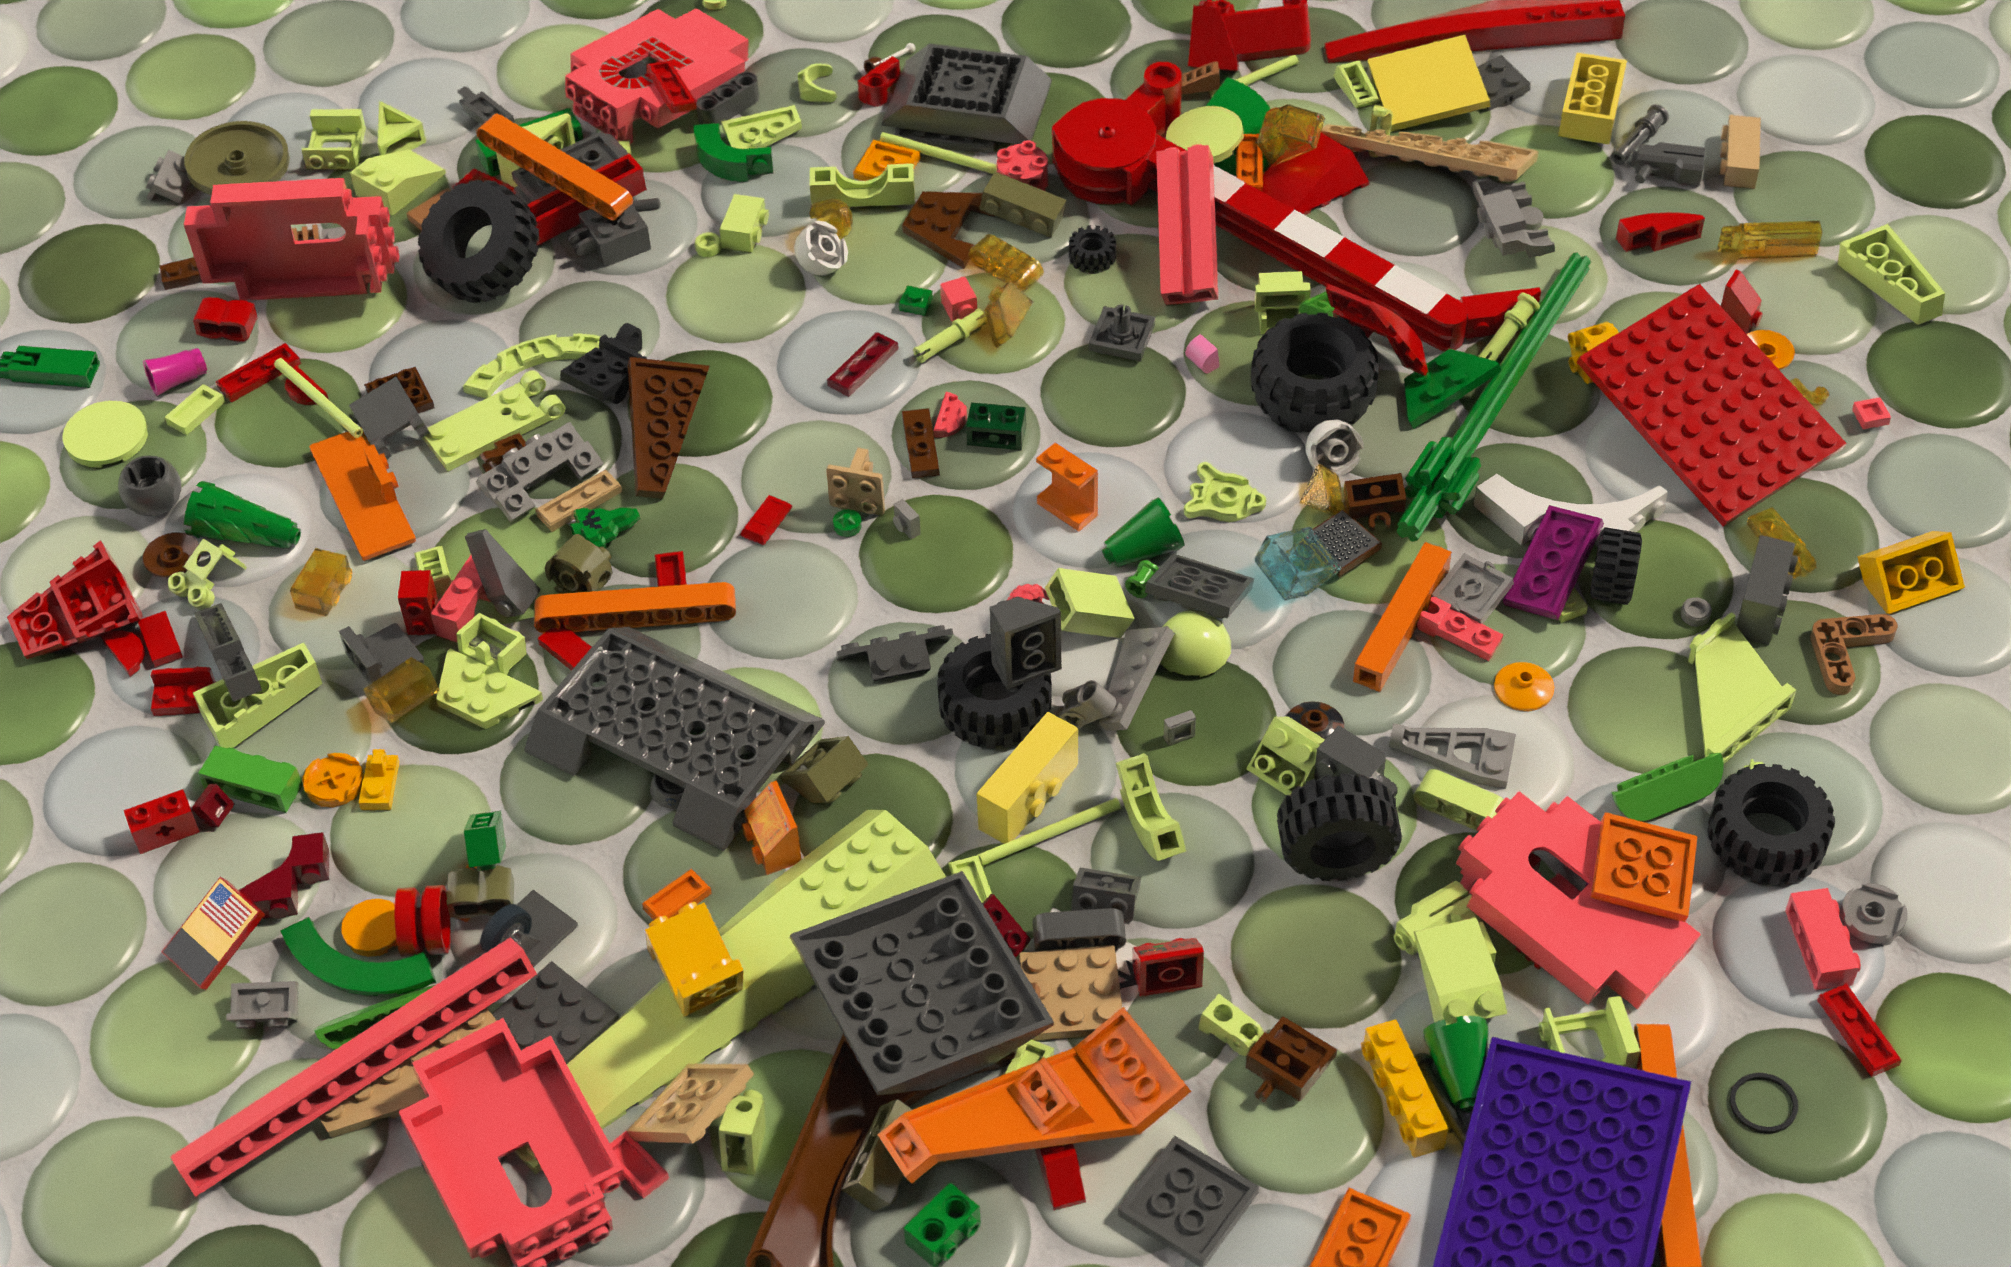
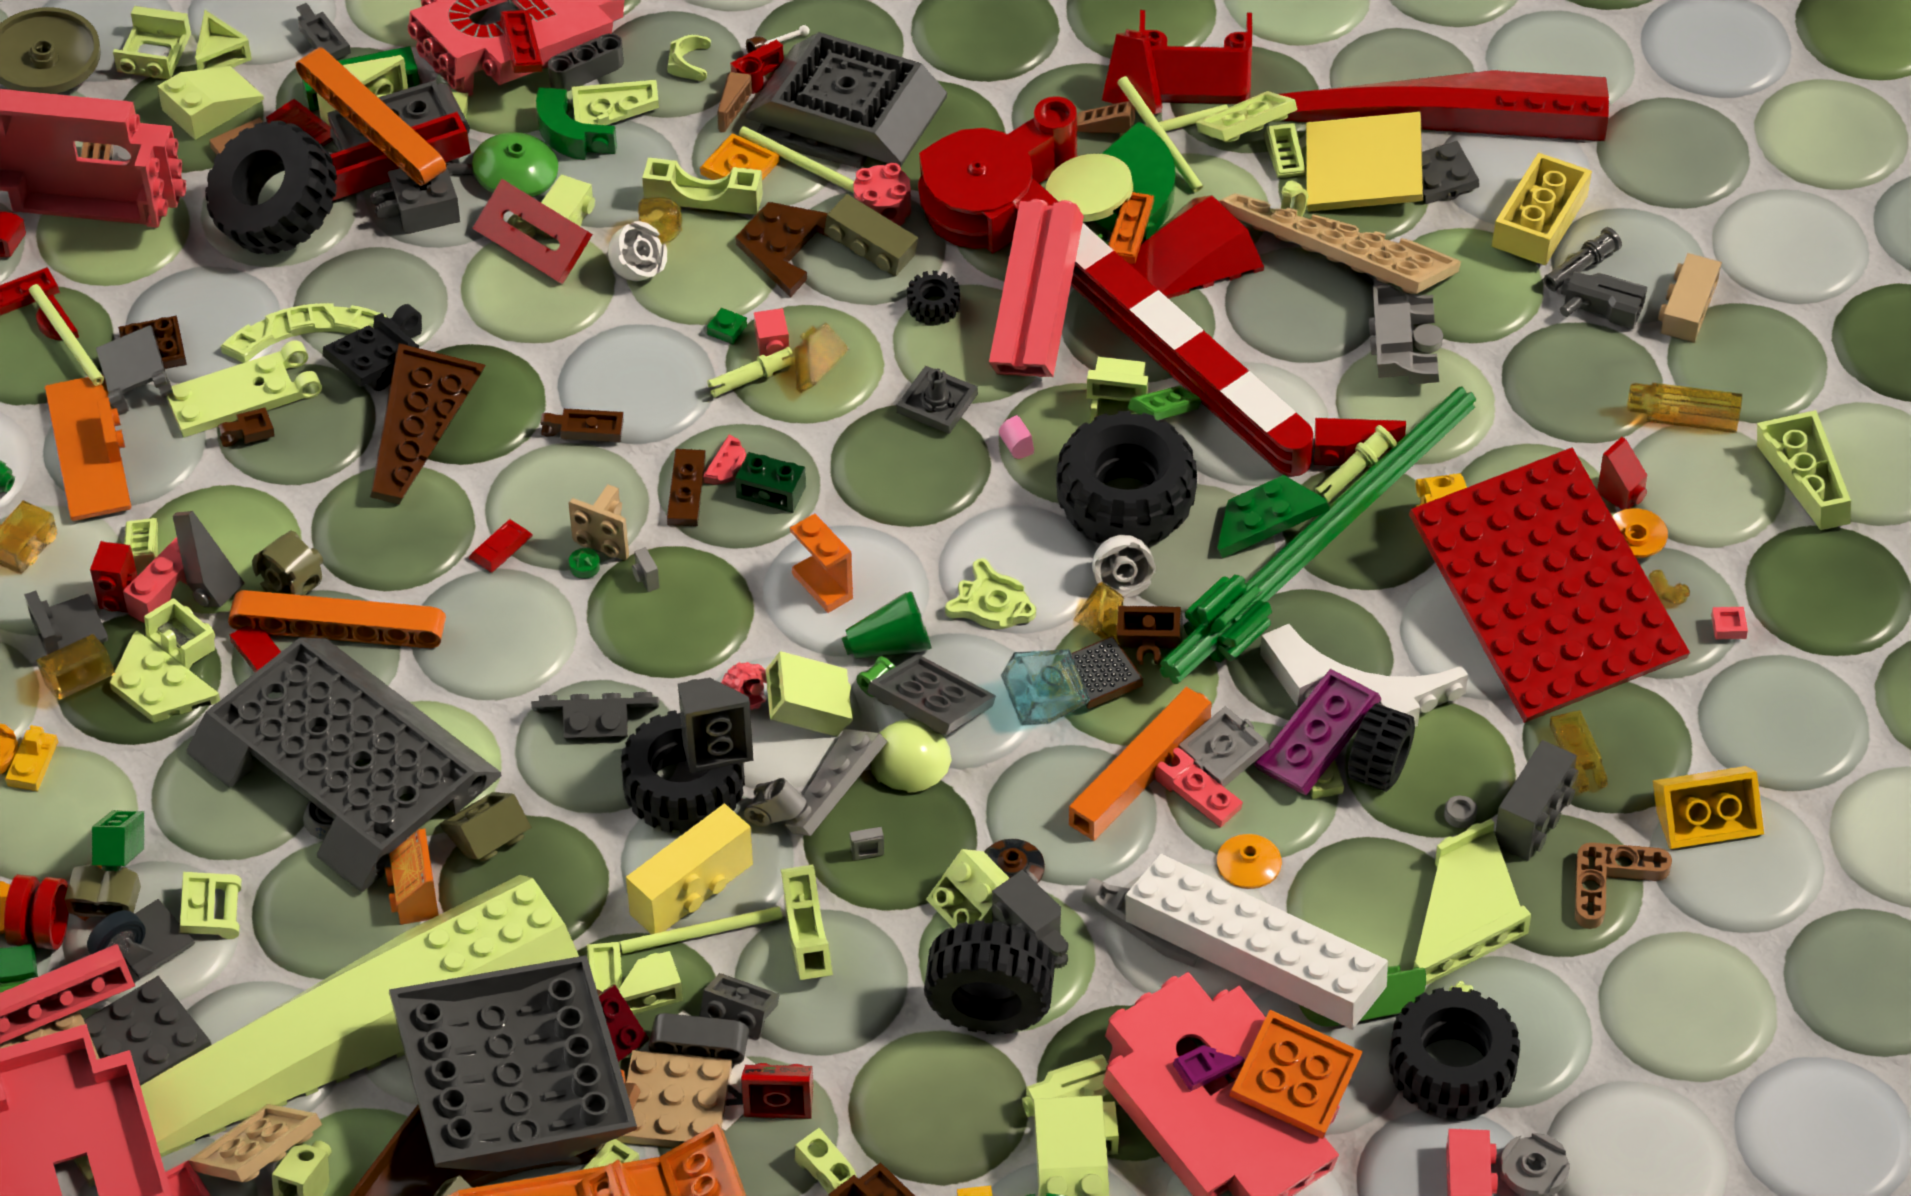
camera: 10 degrees right, 0 degrees up
light grey bracket [476,422,604,523] -> none
tan tile [535,469,622,532] -> none
green rock [570,508,640,548] -> none
orange tile [642,869,712,920] -> none
yellow bracket [645,902,744,1017] -> none
red tile [655,551,687,587] -> none
dark red tile [827,332,899,397] -> none
clear yellow beam [968,234,1044,291] -> none
clear yellow slope [1256,104,1325,167] -> none
red wedge [1326,284,1428,376] -> none
yellowish green beam [1413,769,1504,831] -> none
red slope [1616,212,1705,252] -> none
none -> yellowish green plate [179,872,242,939]
none -> bright green dish [472,132,558,197]
none -> red piece [472,179,593,284]
none -> reddish brown plate [540,408,624,442]
none -> yellowish green slope [618,951,683,1014]
none -> medium nougat slope [717,72,752,132]
none -> yellowish green piece [1117,76,1203,193]
none -> white brick [1125,854,1388,1030]
none -> magenta tile [1173,1045,1245,1092]
none -> yellowish green plate [1196,91,1297,142]

